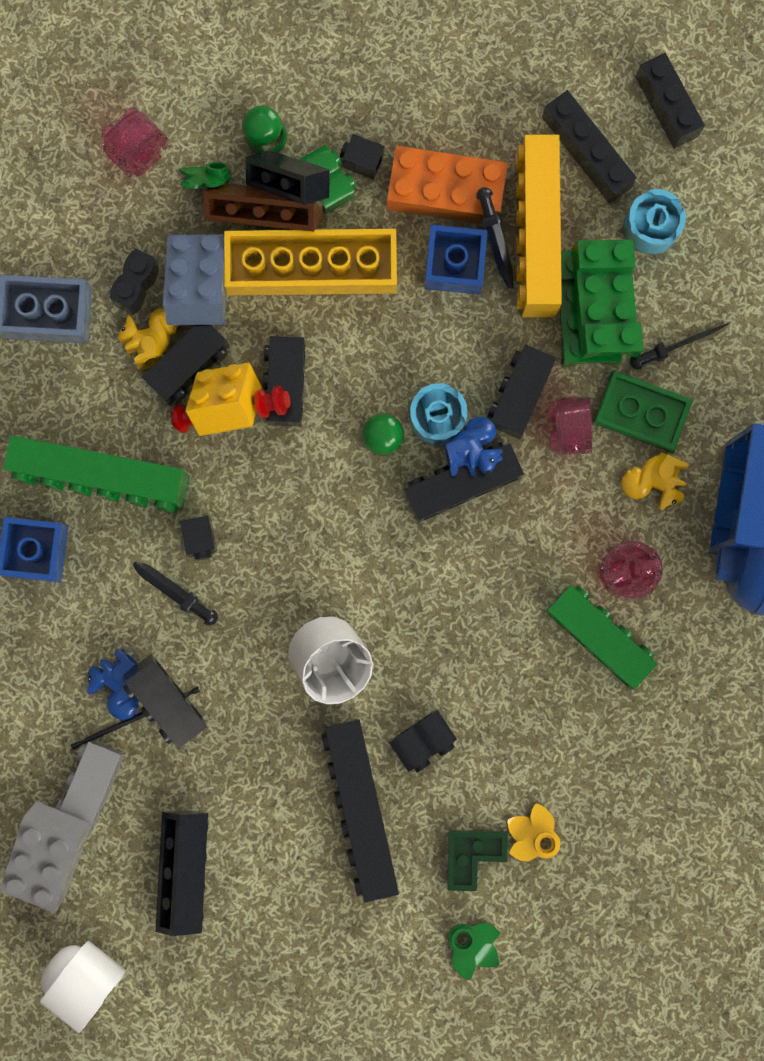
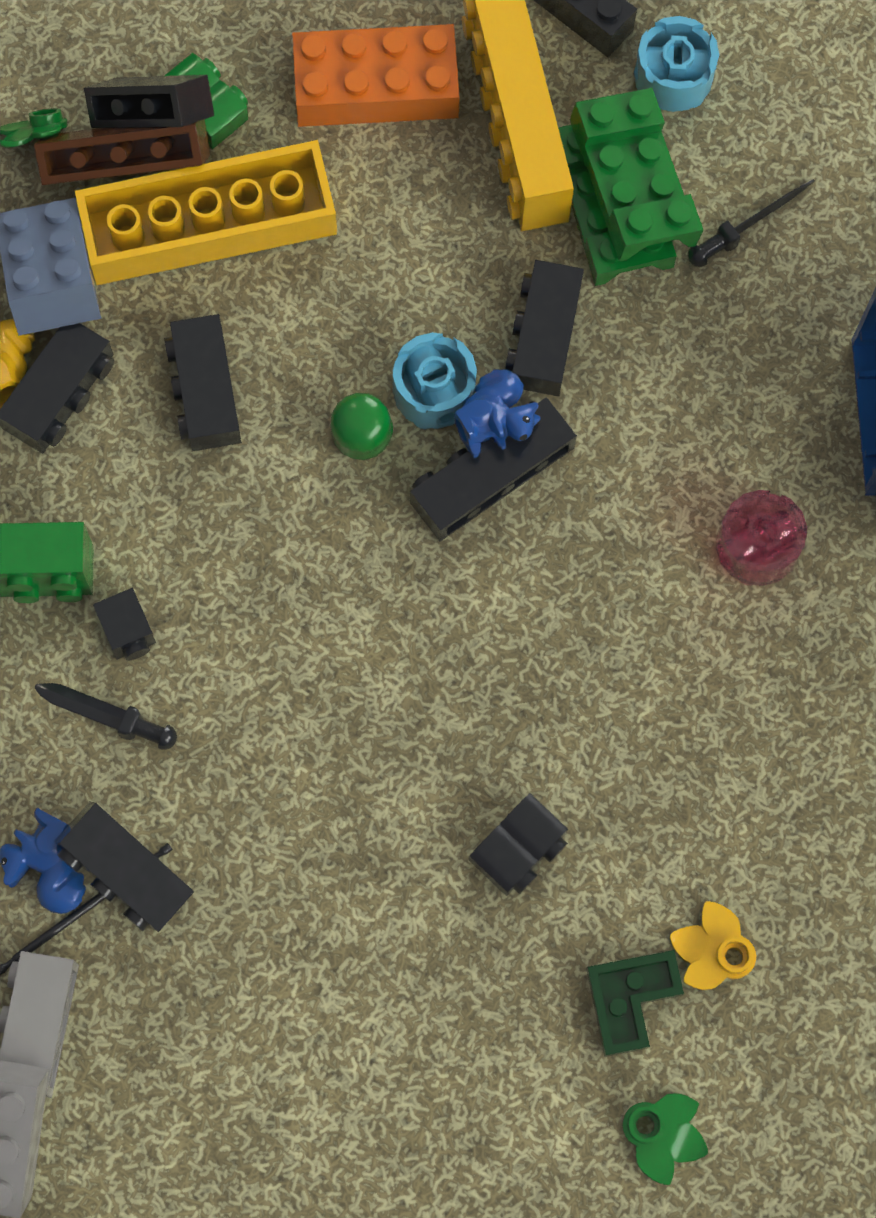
camera: 15 degrees left, 10 degrees down
black brick [155,811,208,936] -> none
yellow brick [171,362,291,436] -> none
green helmet [242,105,287,154] -> none
white piece [288,617,373,704] -> none
black brick [321,719,399,903] -> none
black brick [340,134,385,180] -> none
blue brick [424,225,488,295] -> none
black sword [476,187,514,289] -> none
green brick [545,585,657,690] -> none
clear pink brick [549,397,592,455] -> none
green tile [593,370,693,453] -> none
yellow animal [621,452,689,510] -> none

